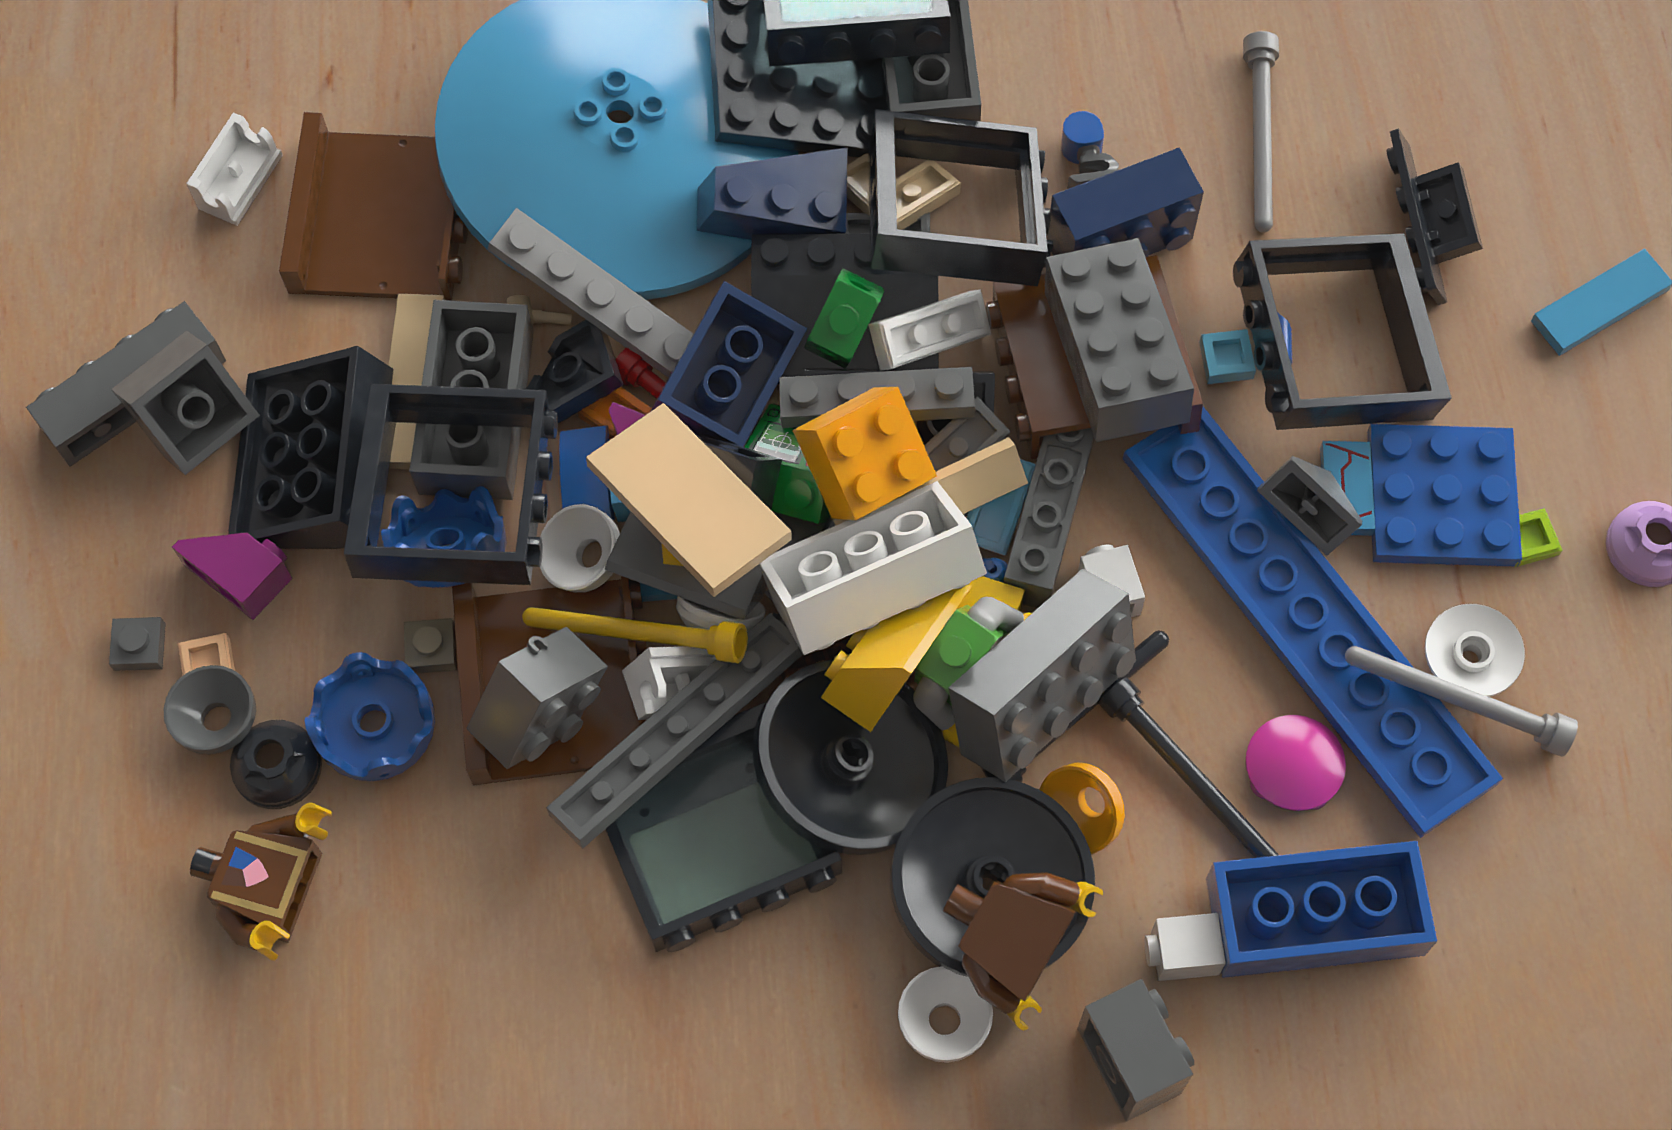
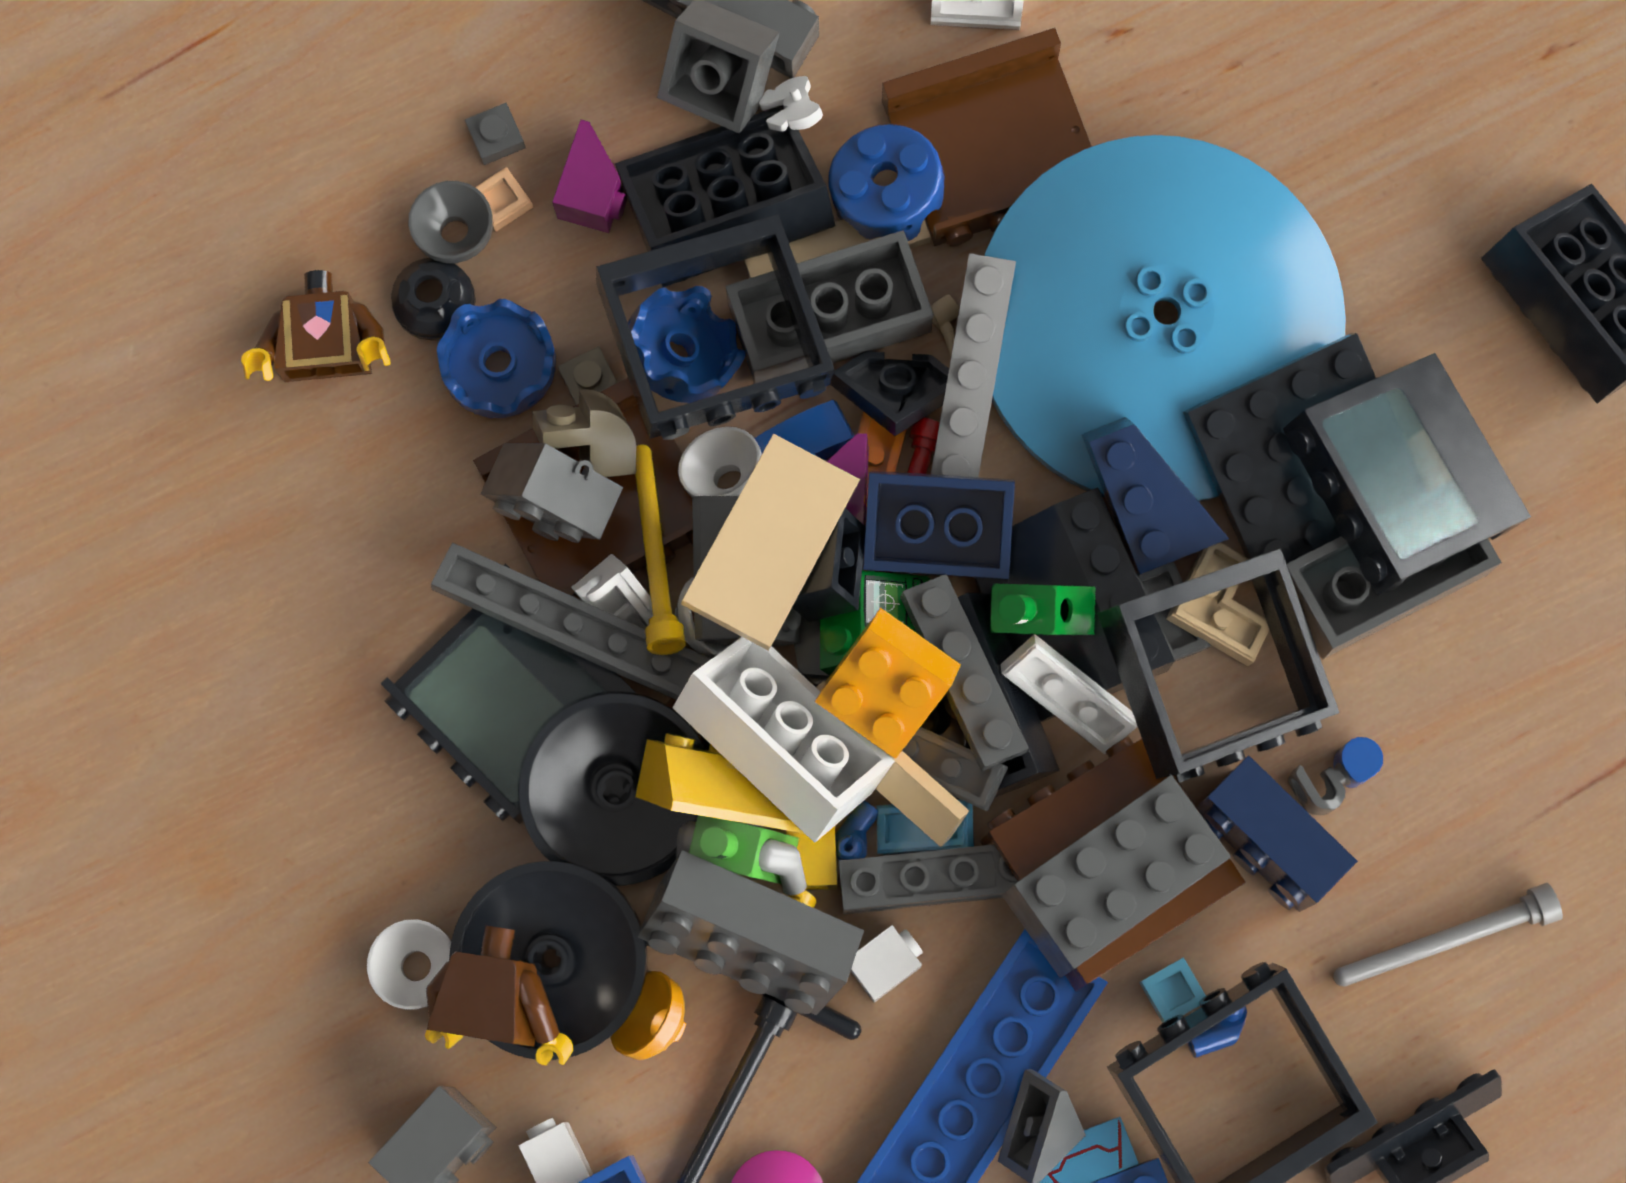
camera: 70 degrees right, 10 degrees up
none -> dark tan brick [532,390,636,477]
none -> white piece [759,76,823,132]
none -> blue plate [828,124,945,241]

